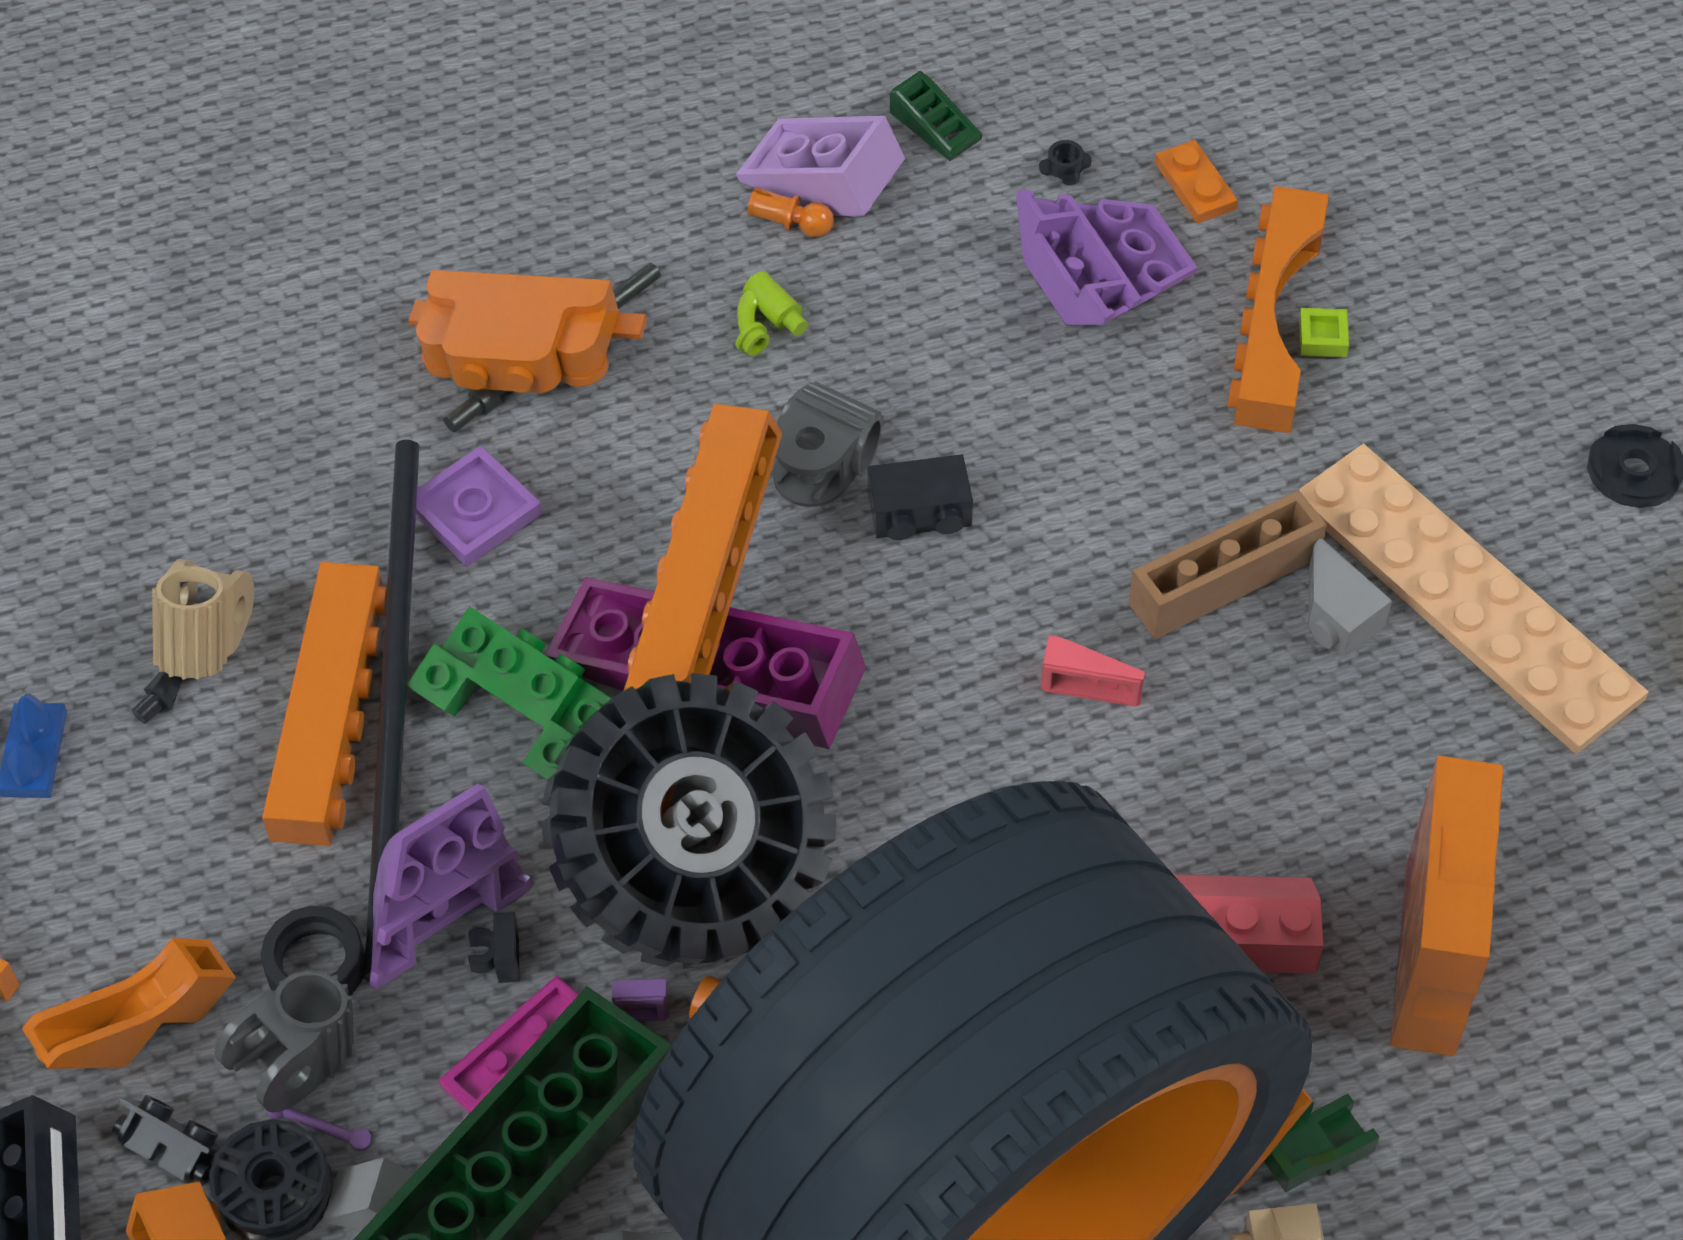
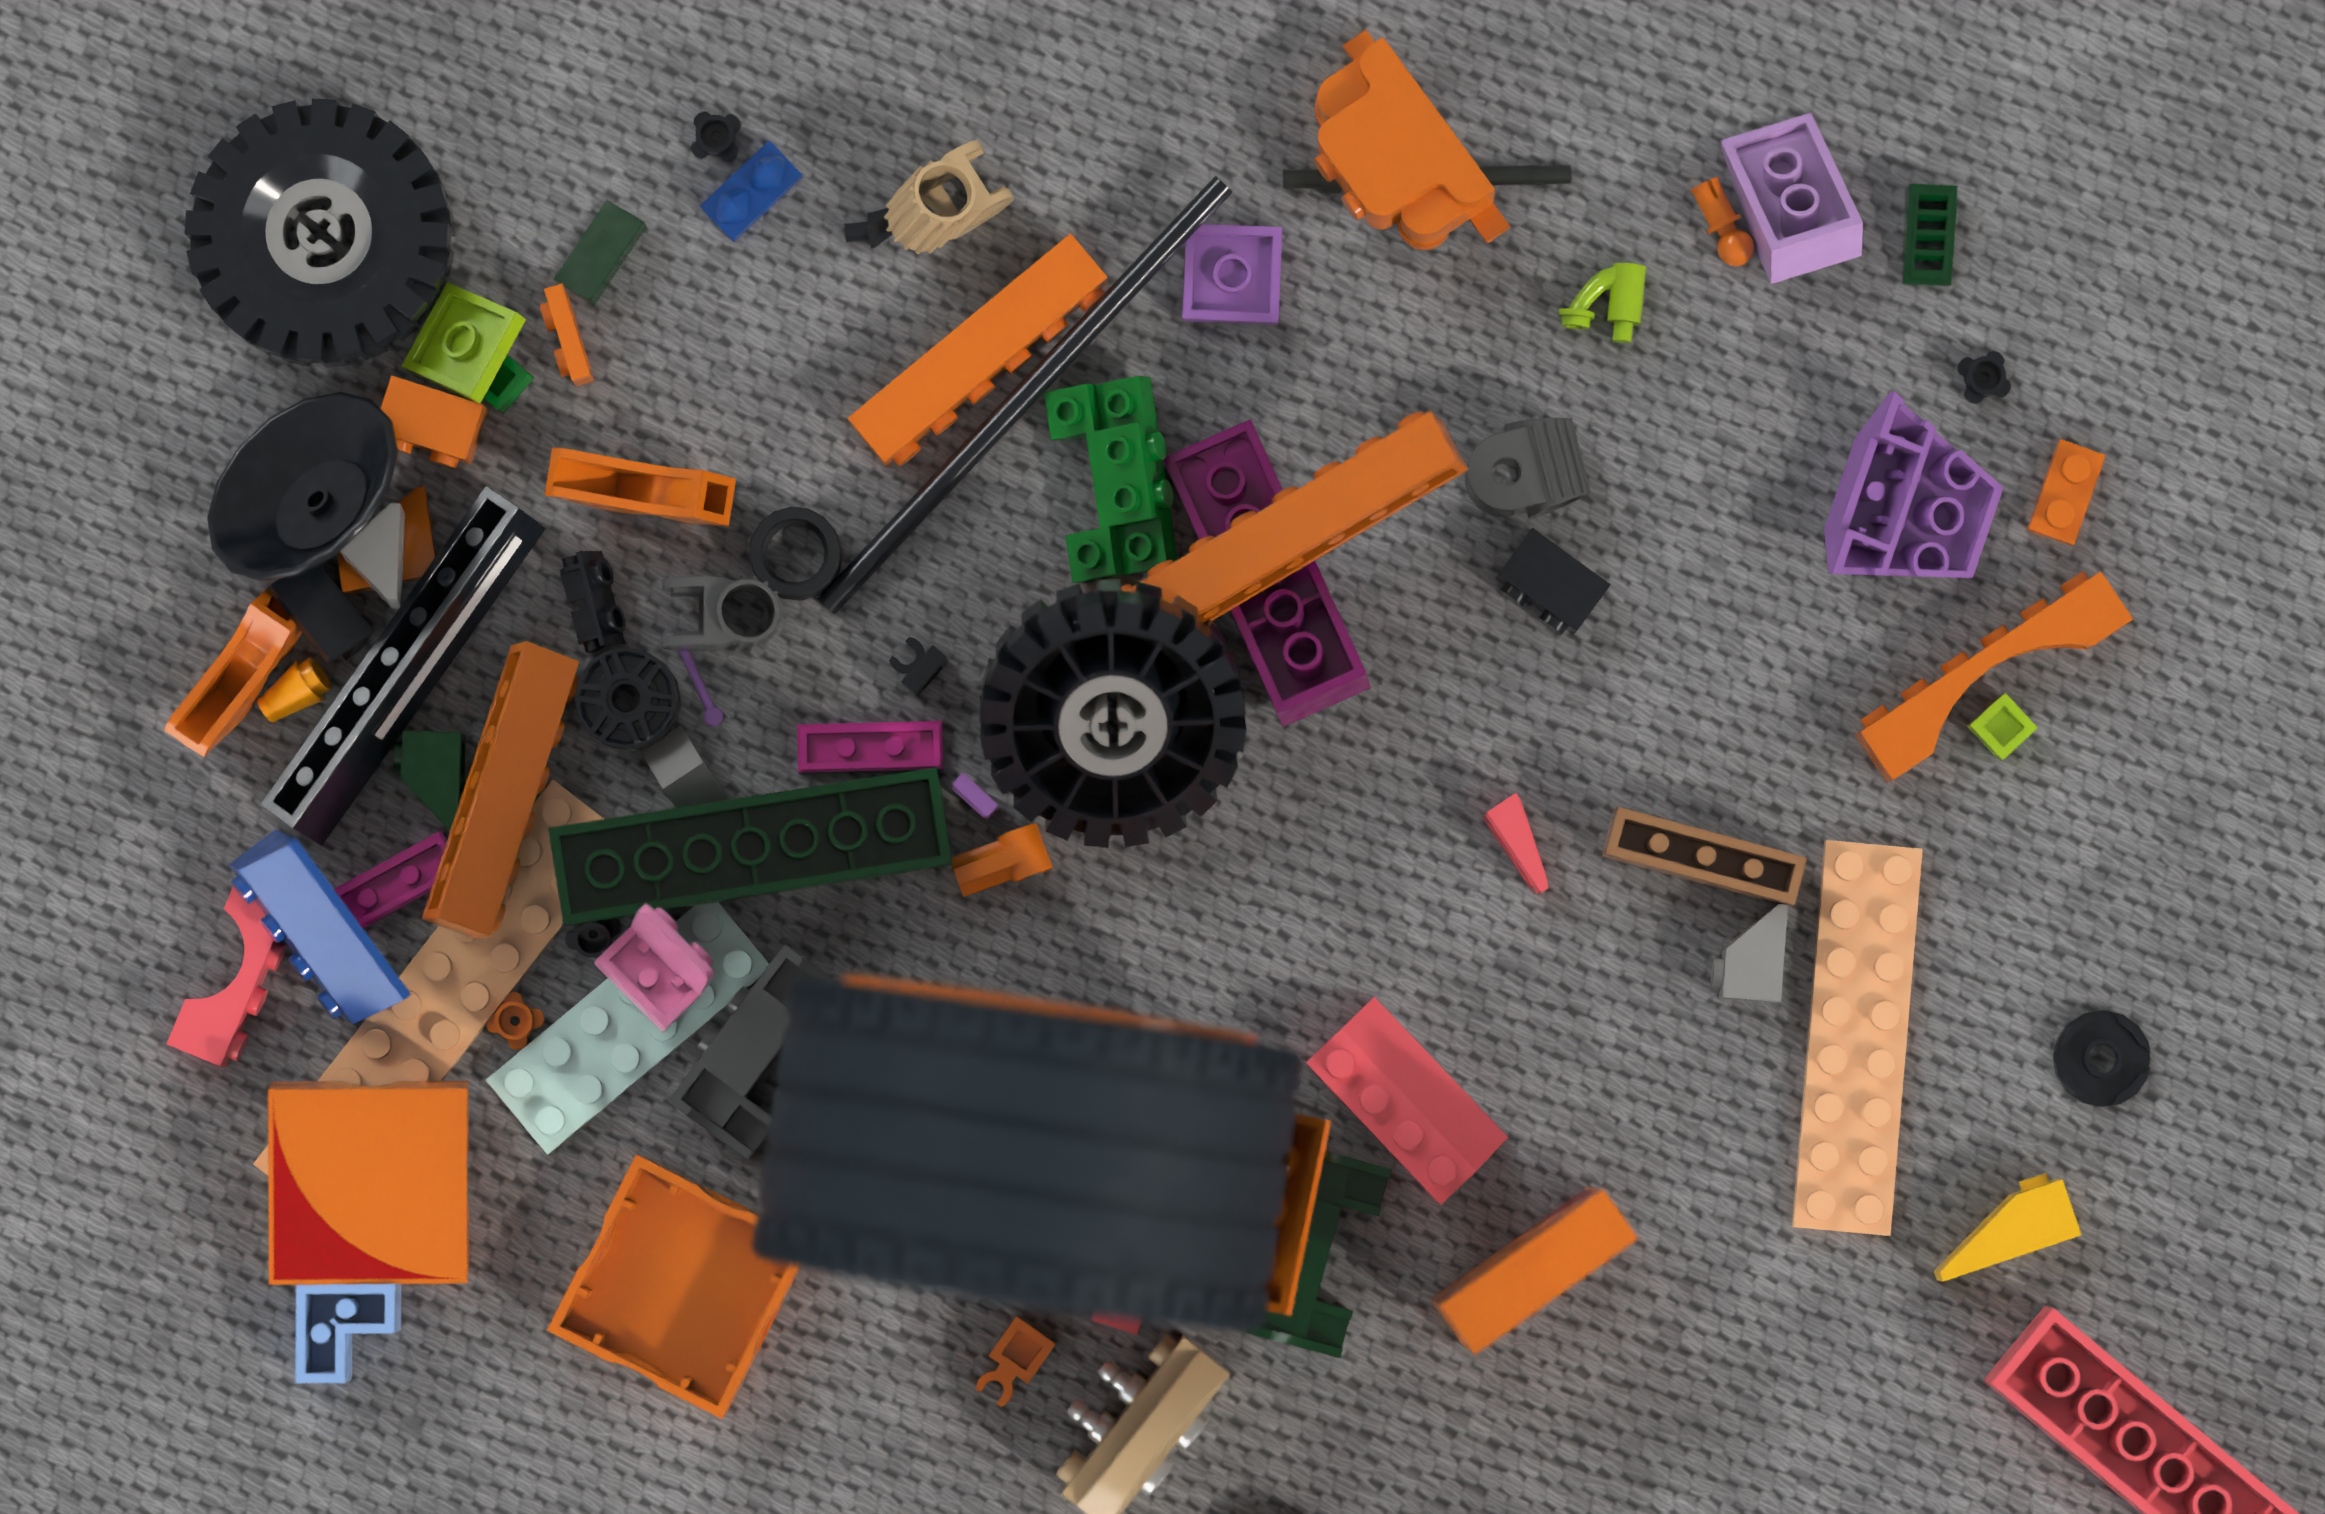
camera: 40 degrees right, 30 degrees up
medium lavender wedge [369,783,534,990] -> none

